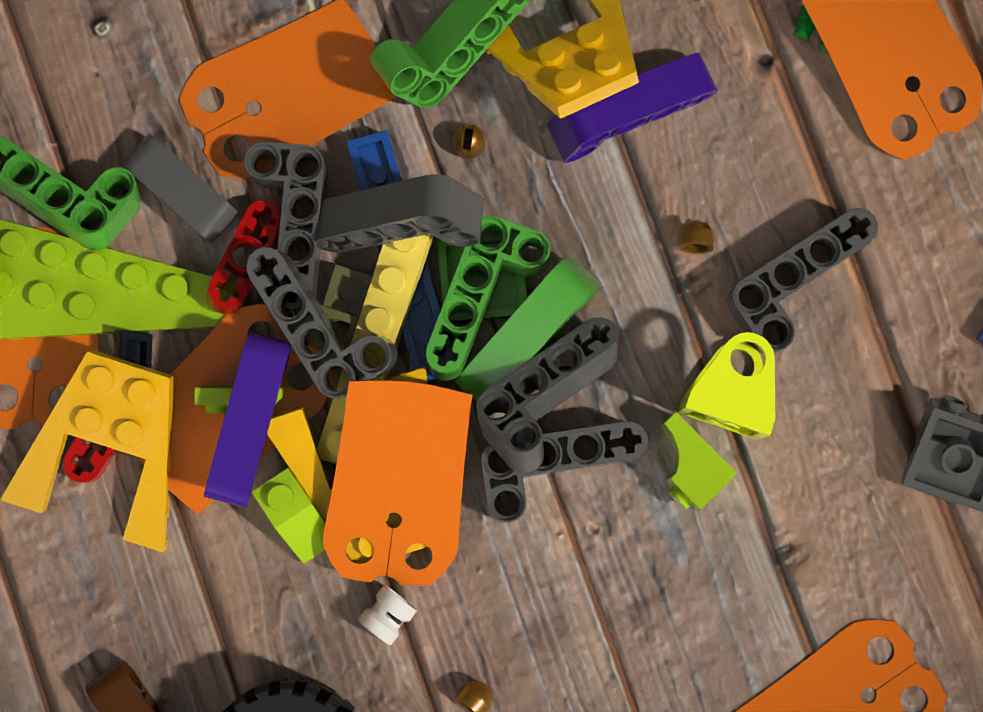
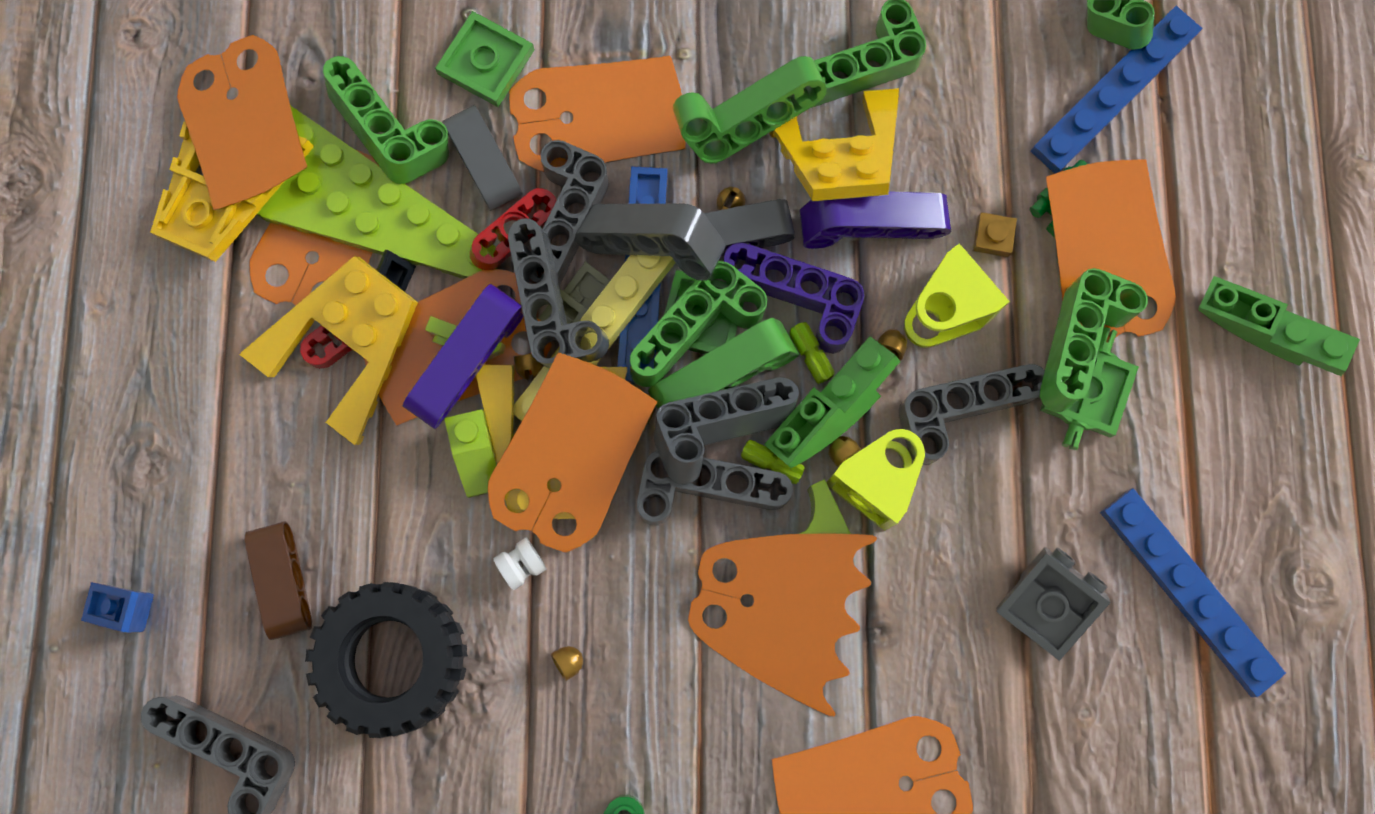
camera: 15 degrees right, 5 degrees down
none -> bright green tile [435,11,535,107]
none -> pearl gold hinge [514,354,544,380]
none -> orange piece [688,533,877,717]
none -> dark grey beam [705,199,796,256]
none -> dark purple beam [724,242,864,354]
none -> lime piece [741,440,805,484]
none -> bright green slope [764,336,901,468]
none -> lime piece [789,322,835,384]
none -> pearl gold hinge [828,436,862,468]
none -> neon yellow hose [904,243,1010,348]
none -> pearl gold plate [973,212,1017,257]
none -> bright green beam [1040,268,1148,412]
none -> bright green plate [1040,327,1139,450]

